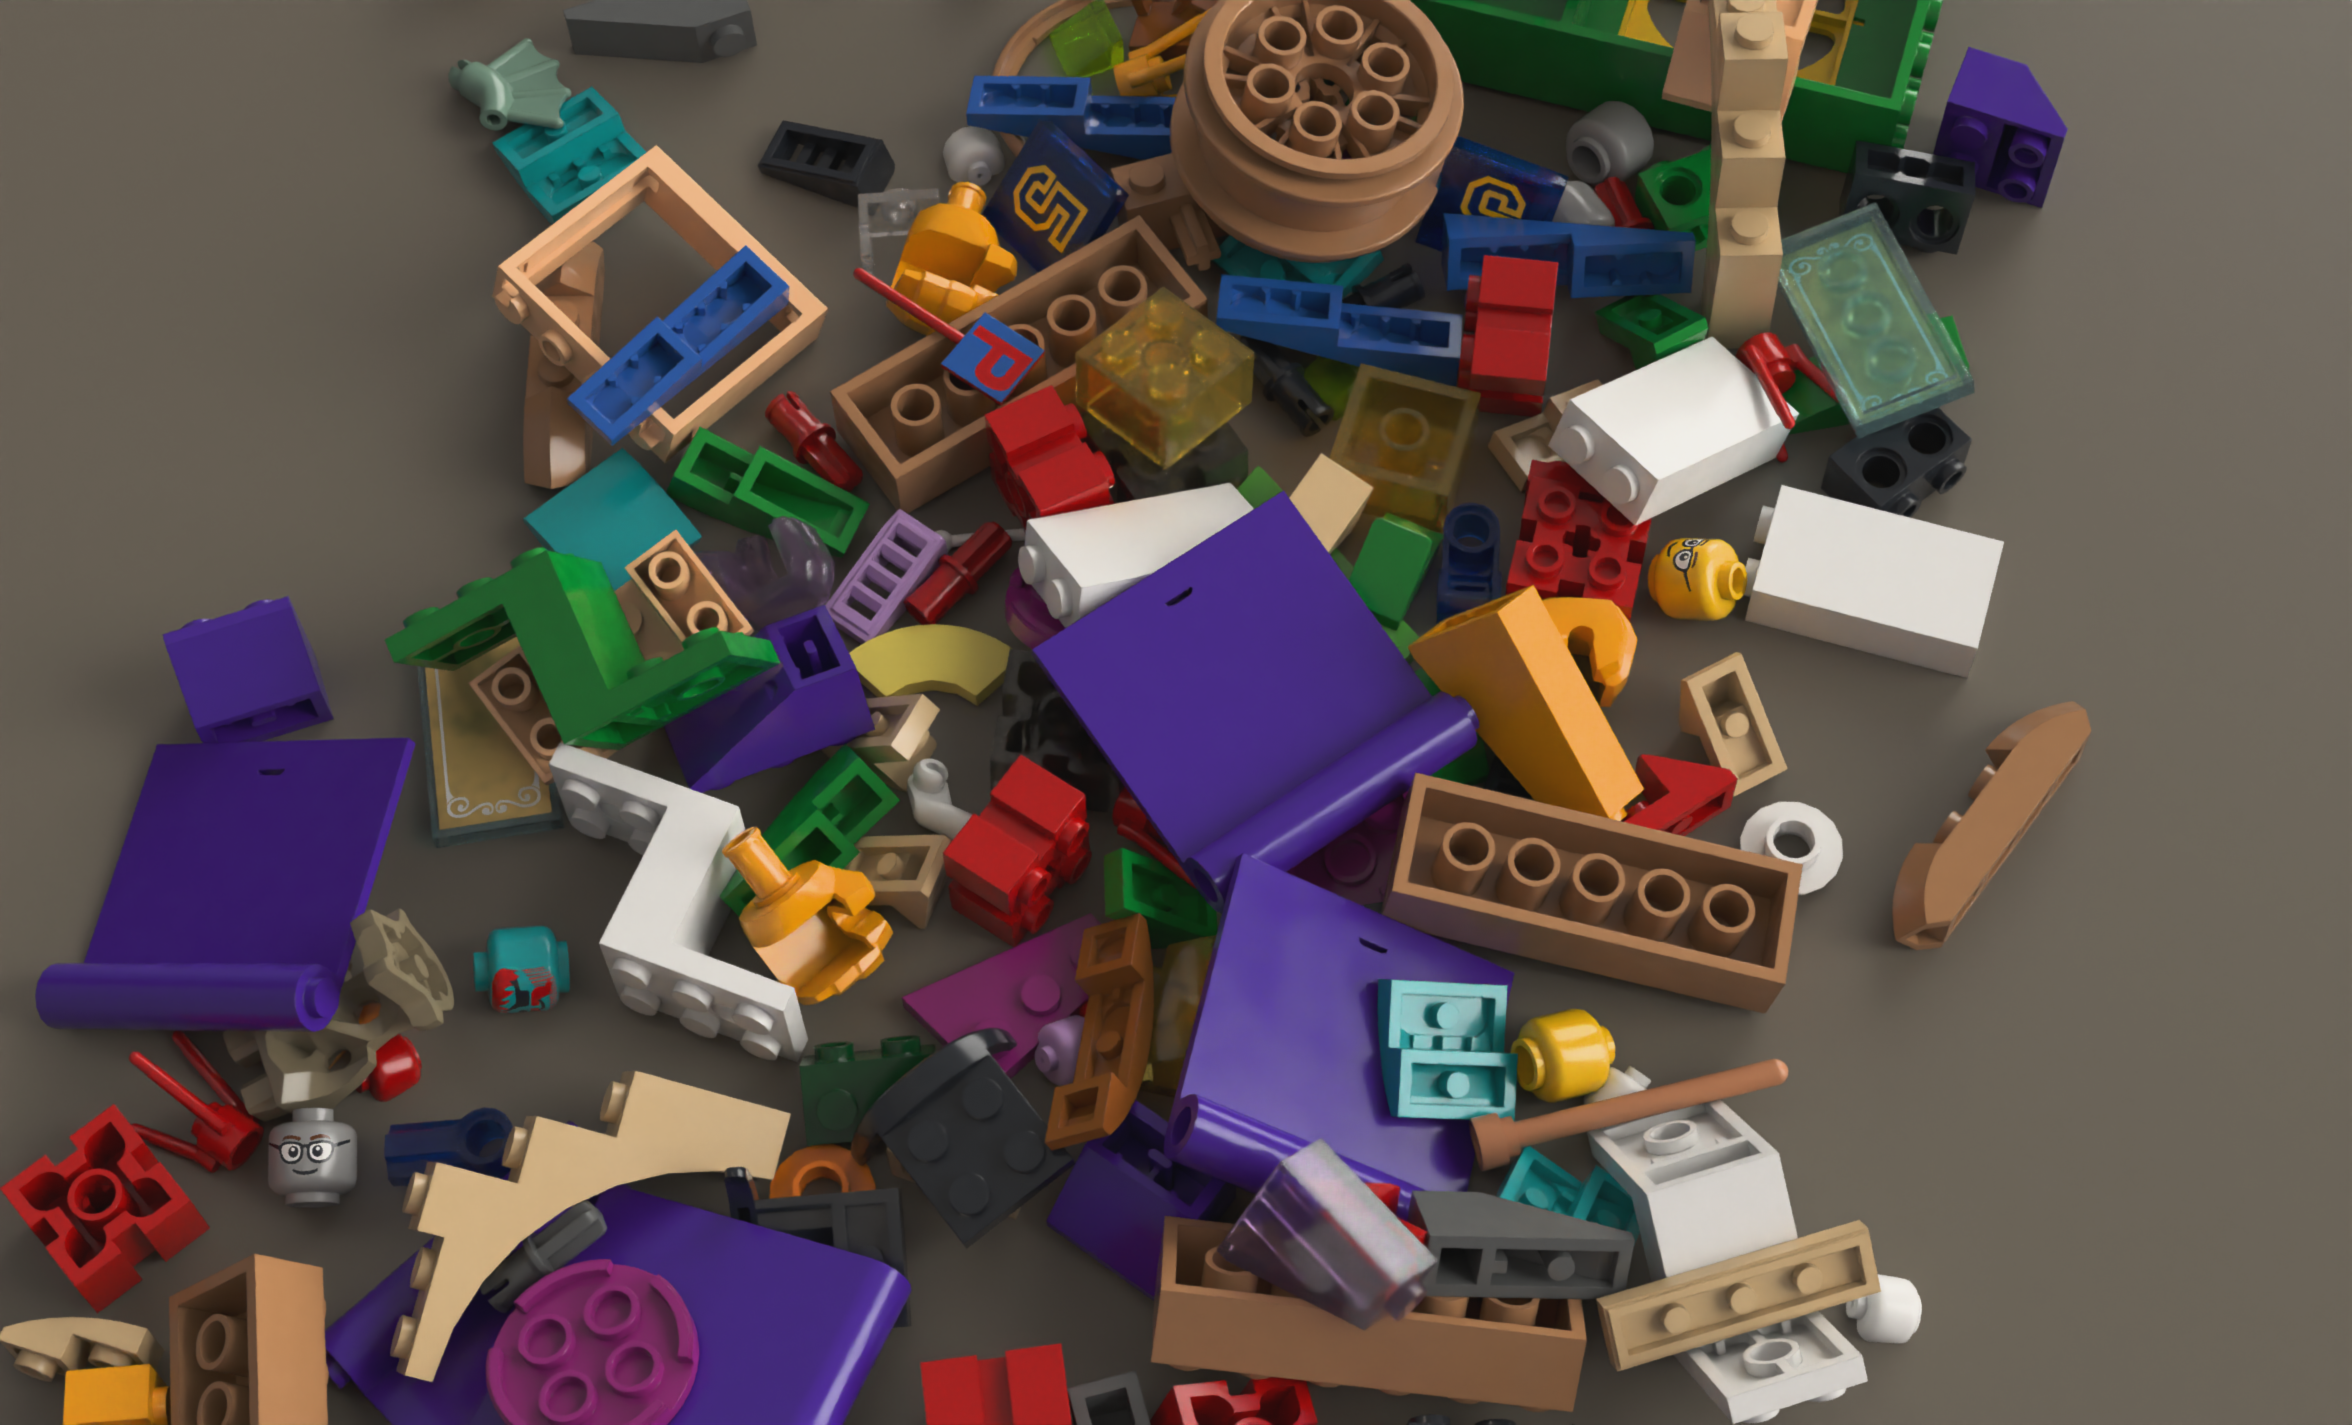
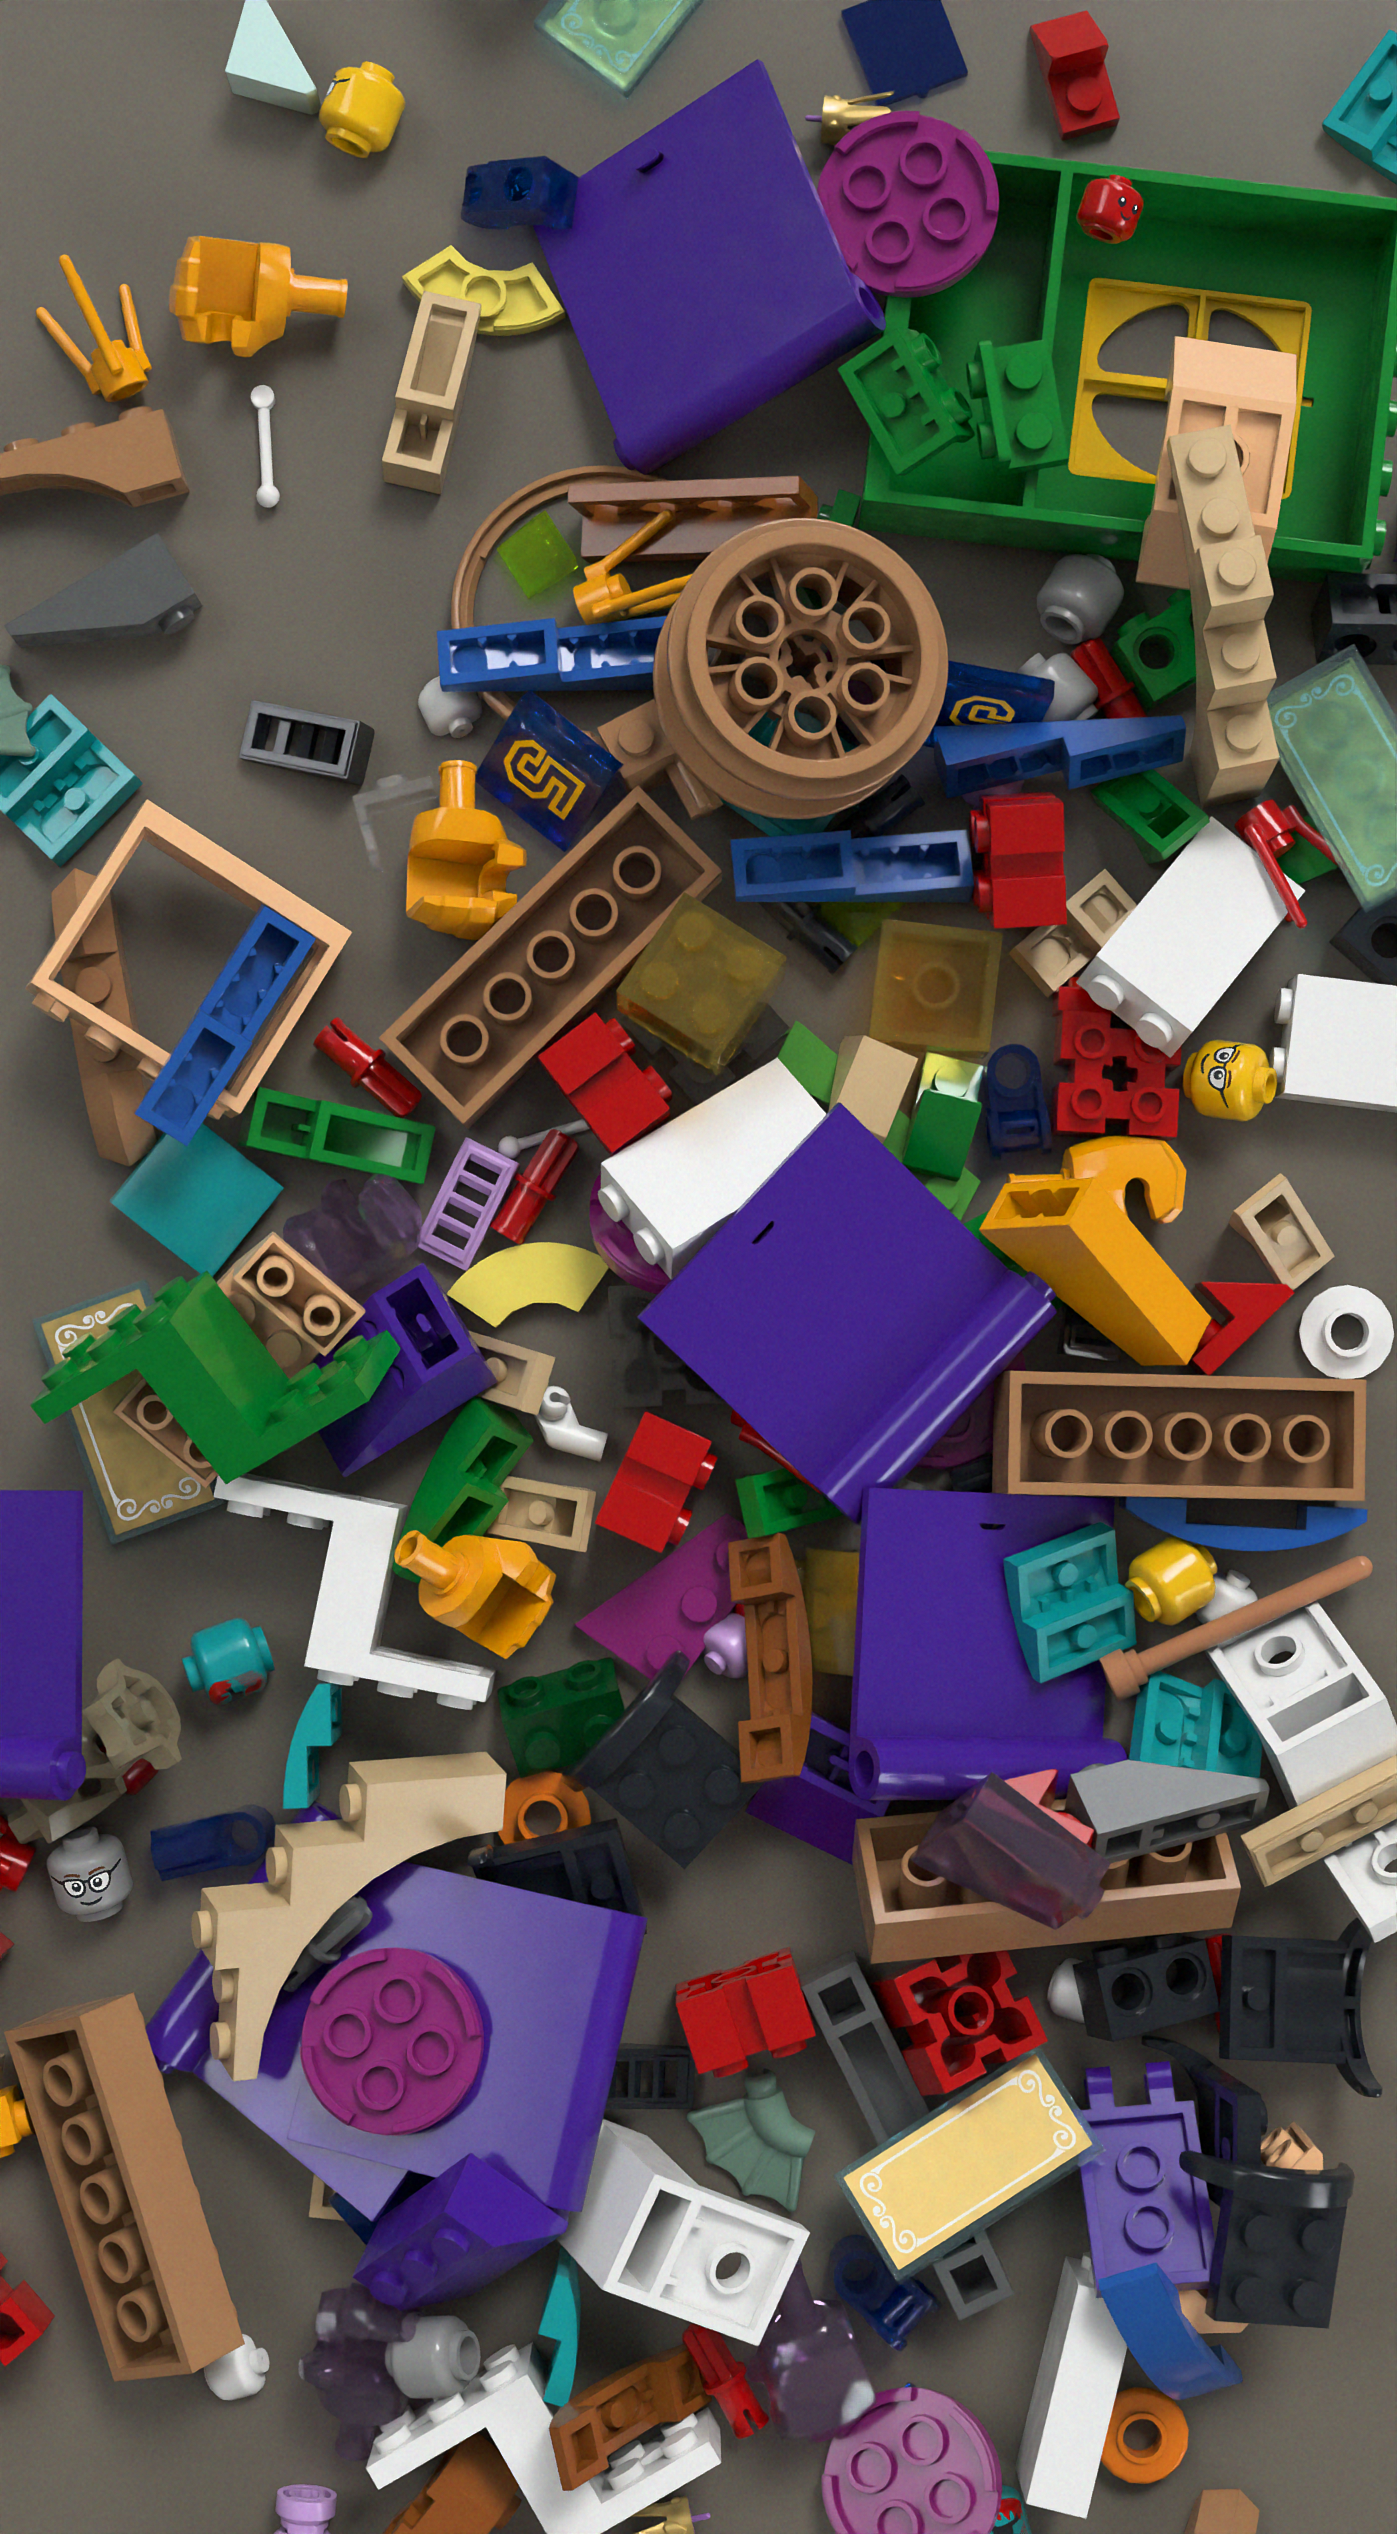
camera: 15 degrees left, 25 degrees up
piece [853,268,1045,406] -> none
none -> teal slope [283,1681,343,1809]
none -> blue slope [1119,1496,1368,1551]

